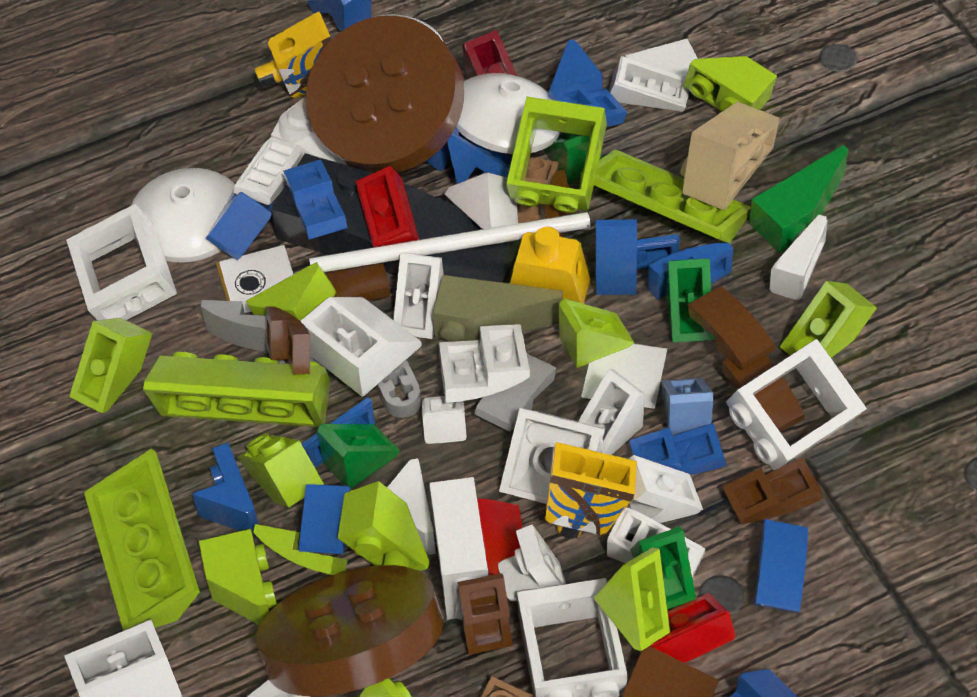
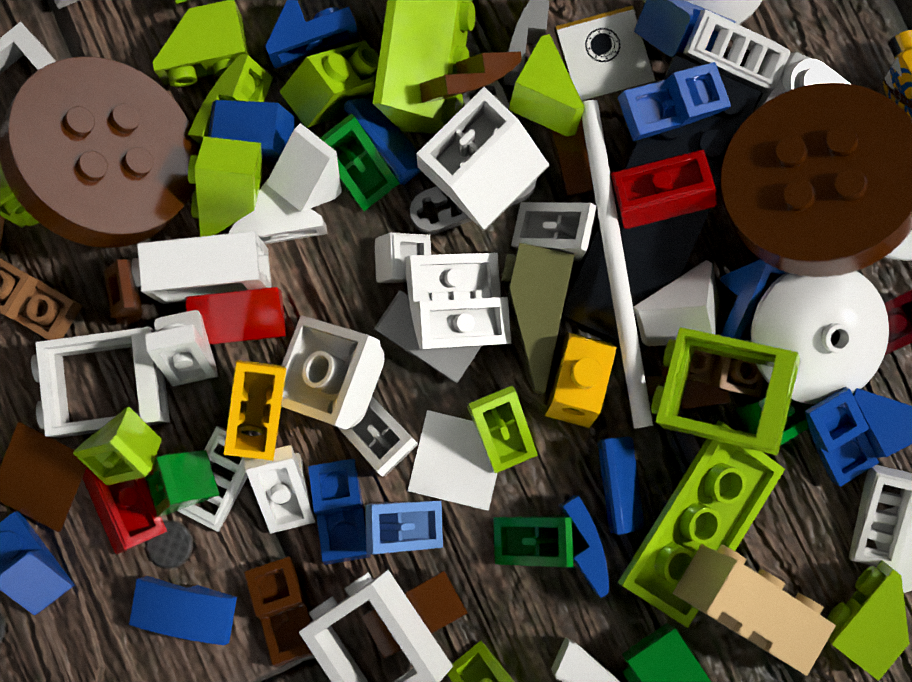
camera: 85 degrees right, 30 degrees up
blue slope [596,219,637,295] -> none
reddish brown slope [688,286,775,370] -> none
none -> white slope [266,123,342,212]

